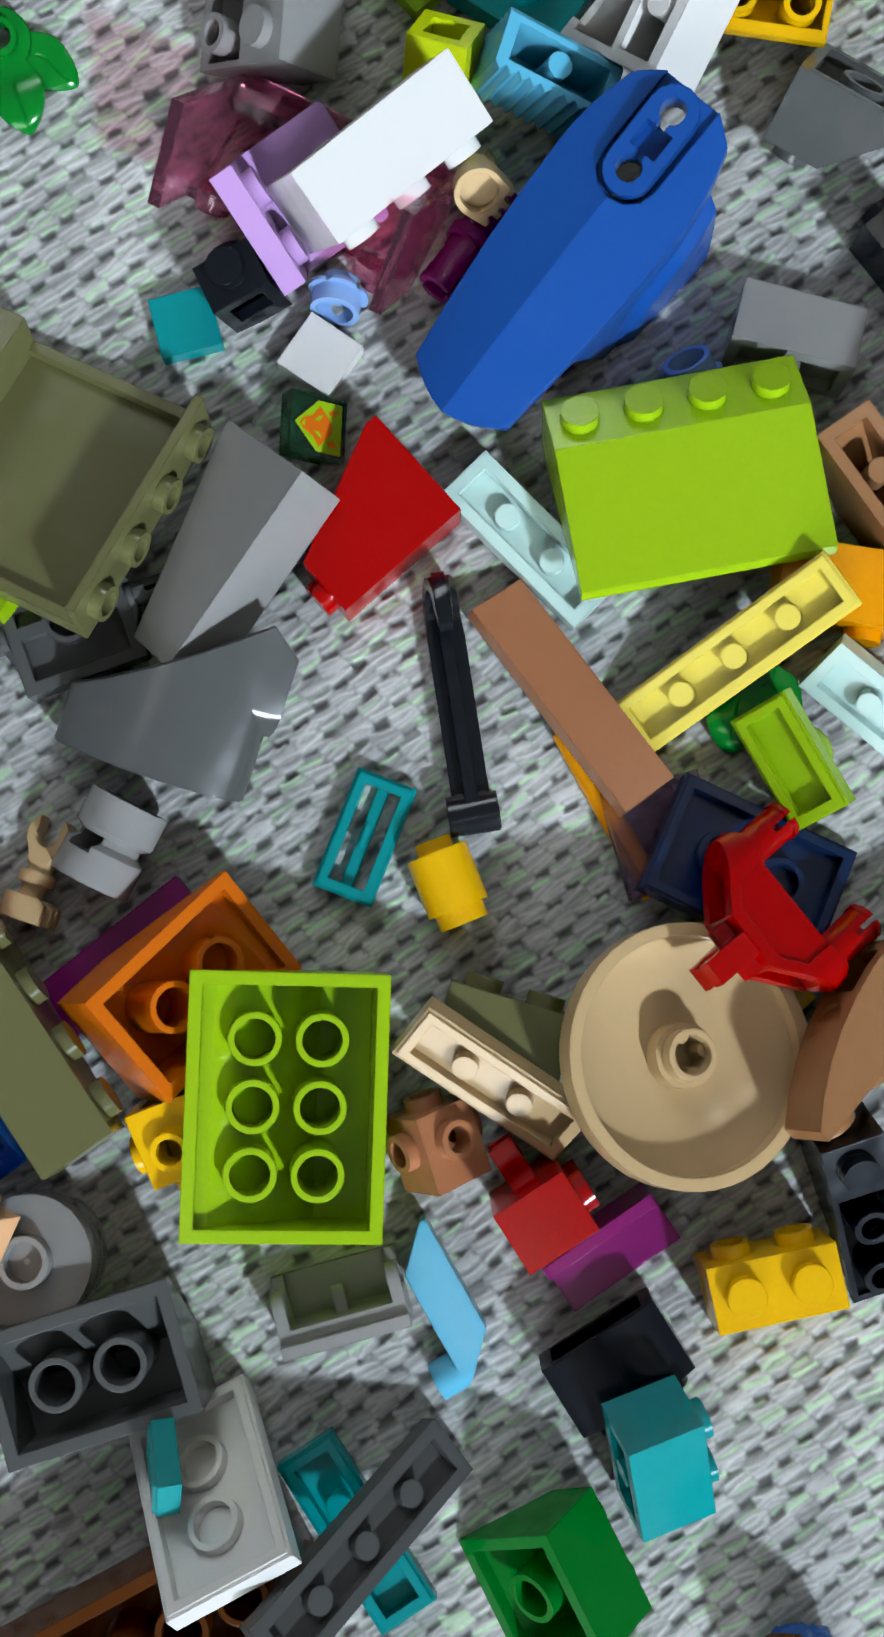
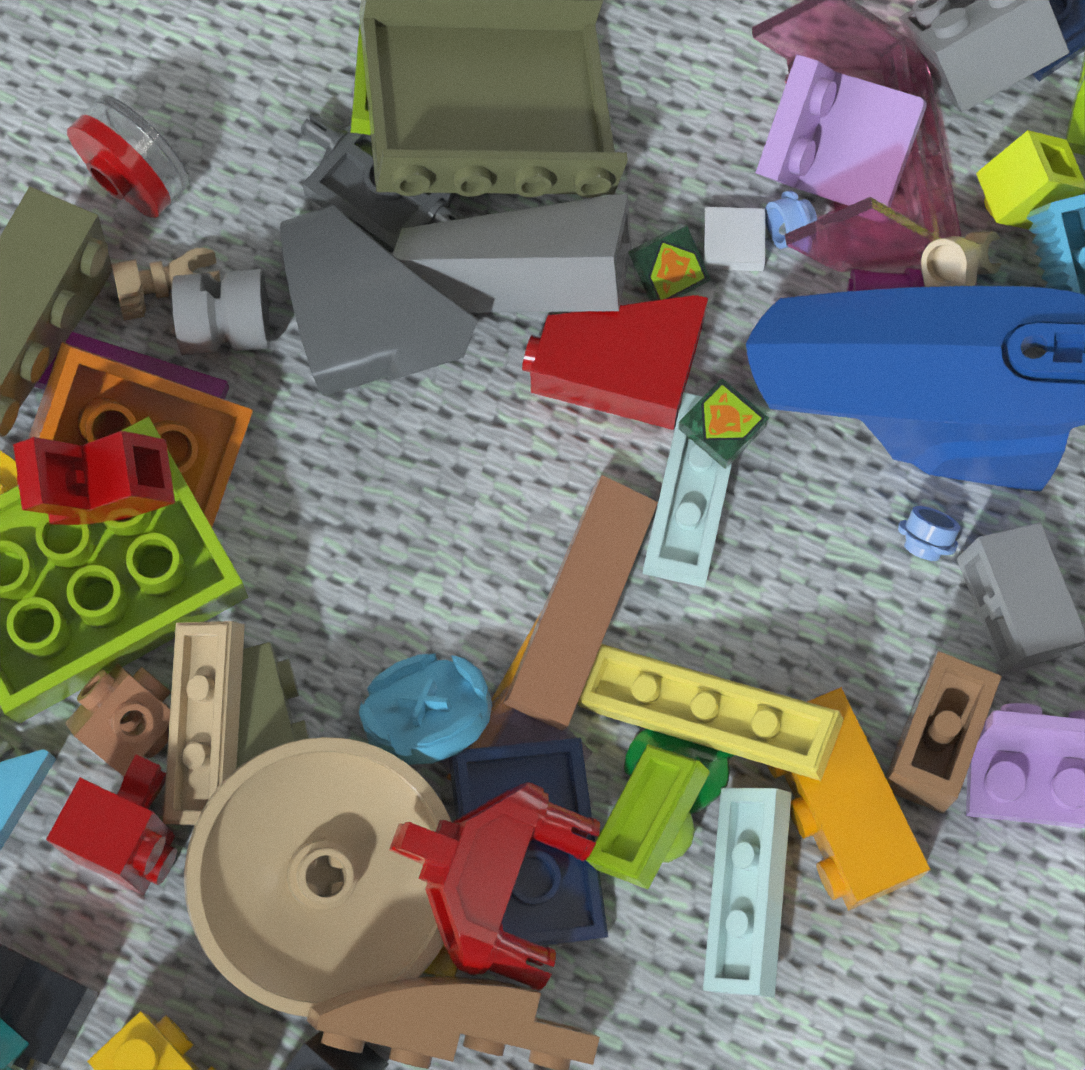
camera: 60 degrees right, 15 degrees down
teal tile [147,287,225,365] -> none
black brick [192,237,292,333] -> none
white wedge [266,48,493,254] -> none
teal tile [312,767,417,908] -> none
yellow brick [407,833,488,933] -> none
black piece [422,571,502,838] -> none
lime slope [541,355,838,601] -> none
magenta panel [542,1182,681,1311] -> none
none -> red brick [13,431,175,525]
none -> medium azure tile [359,654,492,765]
none -> tile [678,378,769,469]

